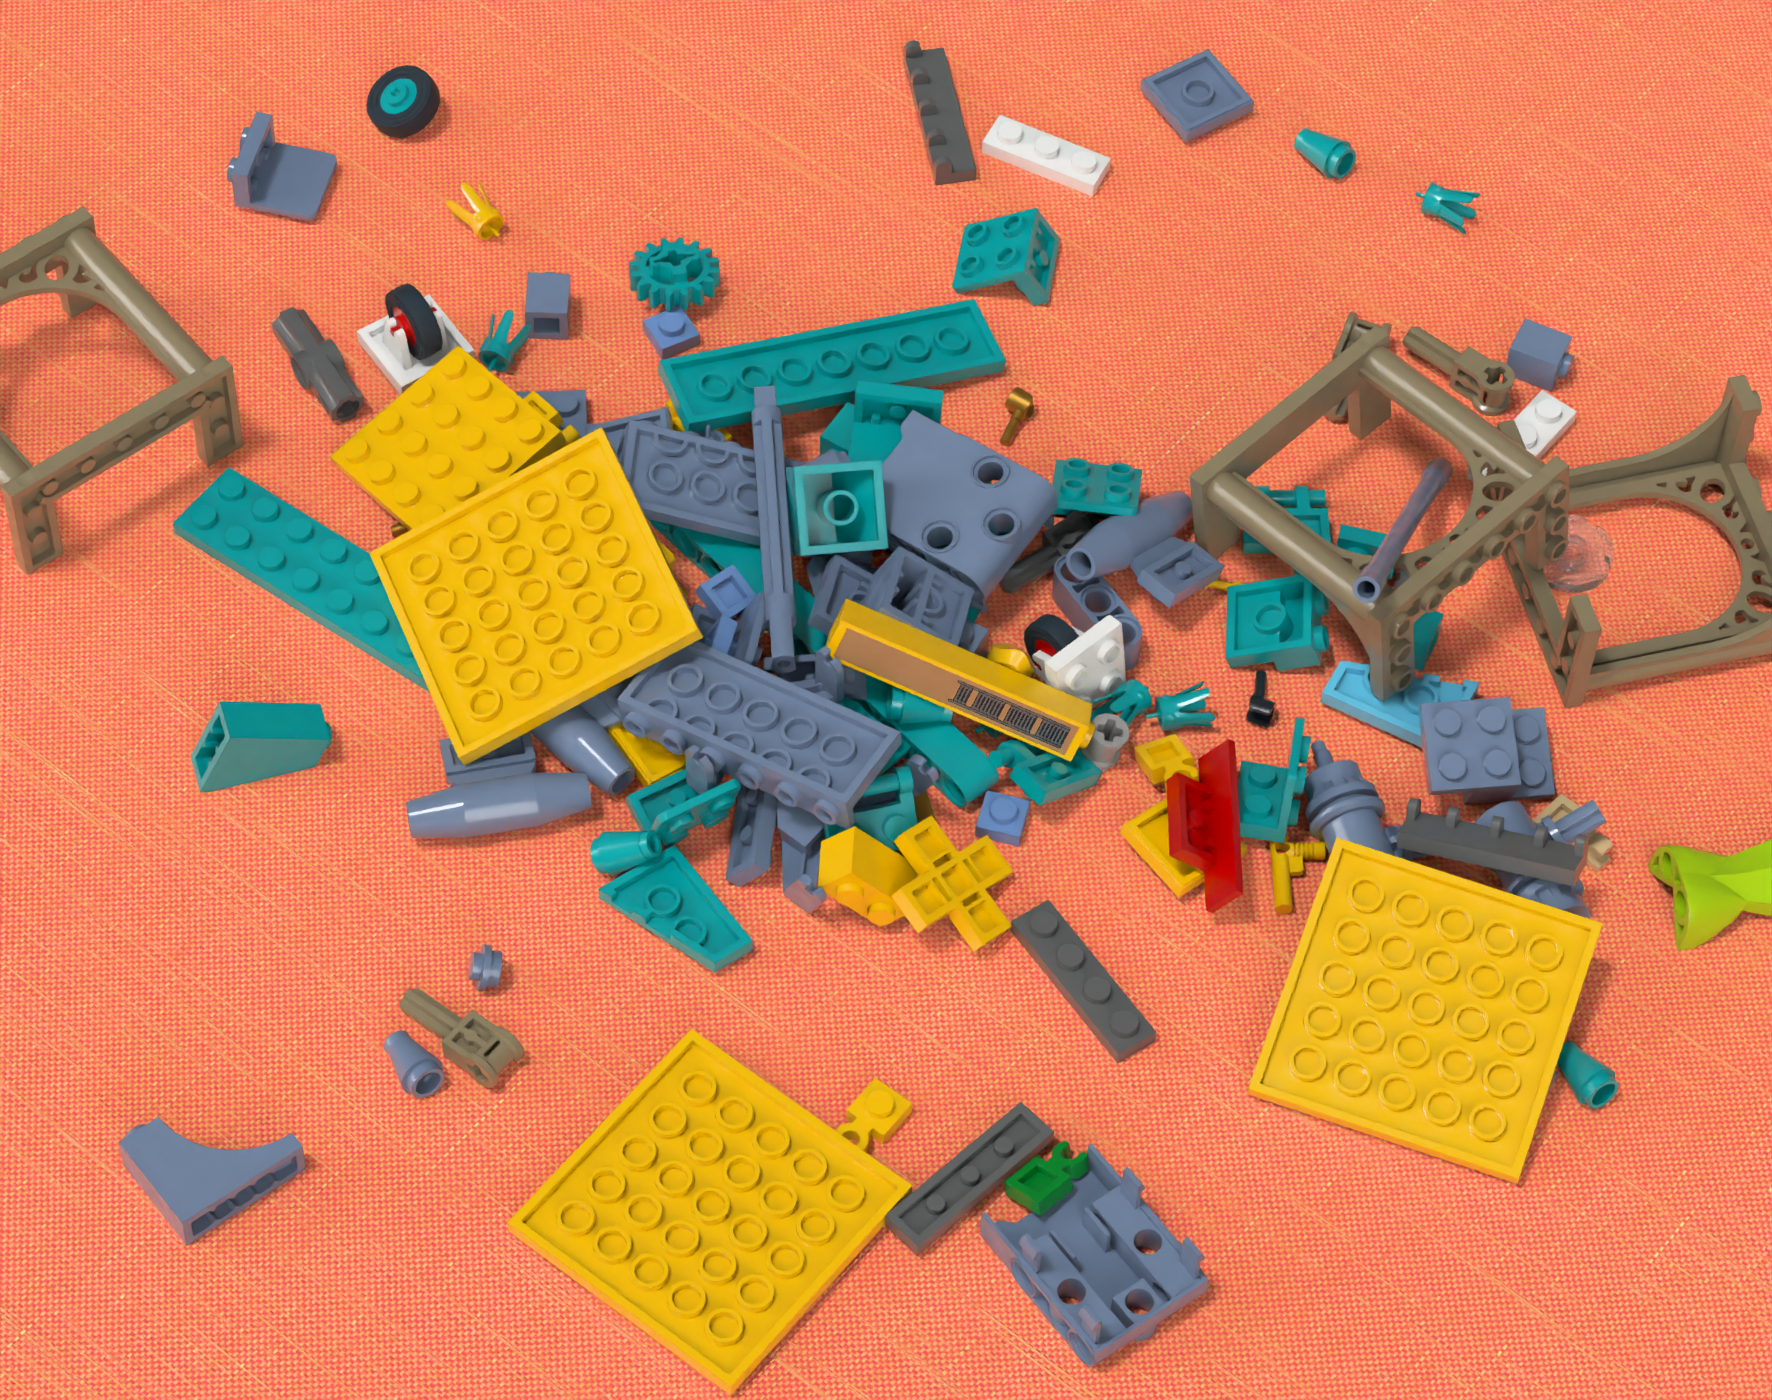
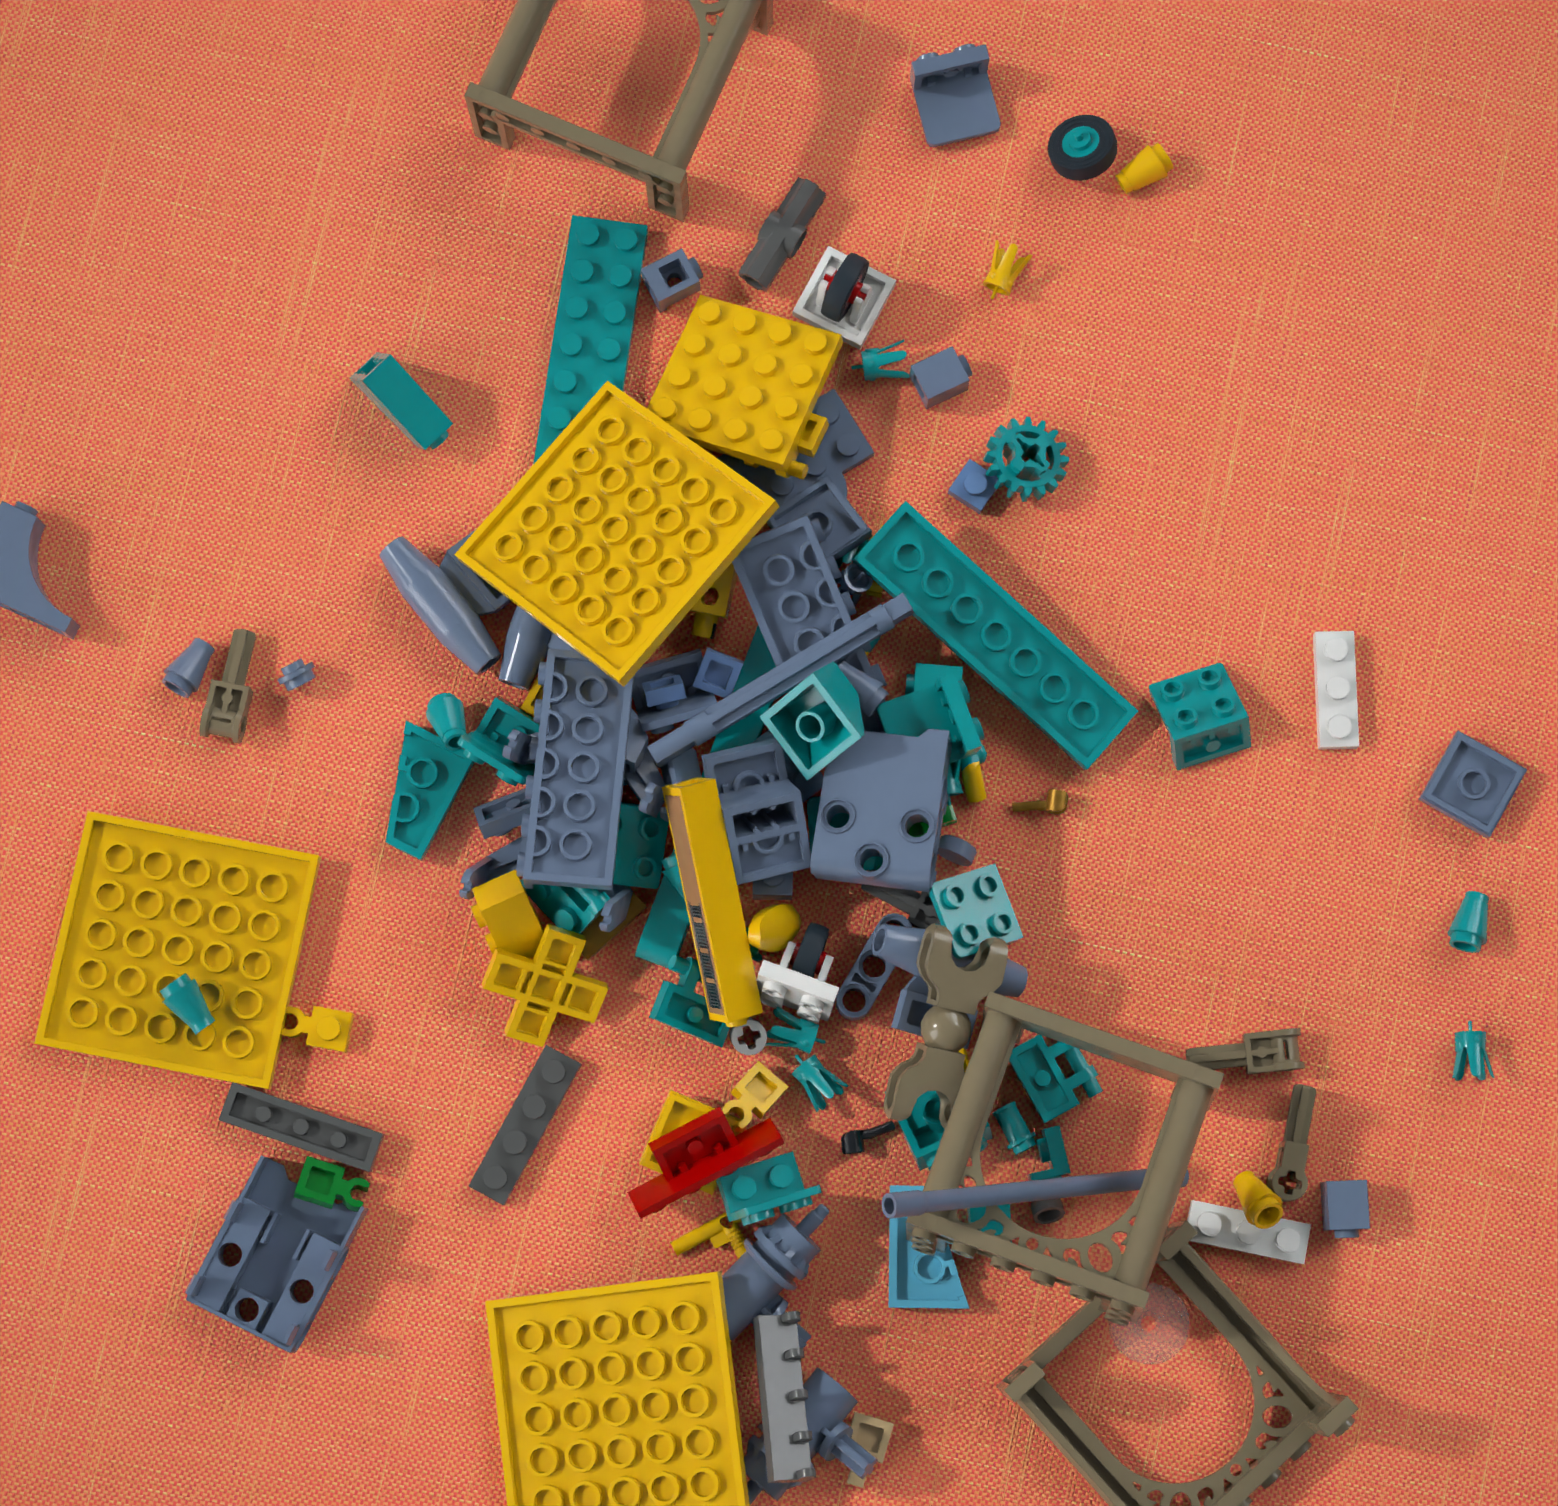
camera: 65 degrees right, 25 degrees up
dark grey hinge [903,40,976,185] -> none
medium blue plate [975,790,1031,847] -> none
sand blue bracket [1418,697,1555,805] -> none
none -> teal cone [159,973,215,1035]
none -> sand blue brick [641,248,703,313]
none -> dark tan piece [884,923,1008,1128]
none -> yellow cone [1115,142,1174,195]
none -> yellow cone [1233,1171,1283,1229]

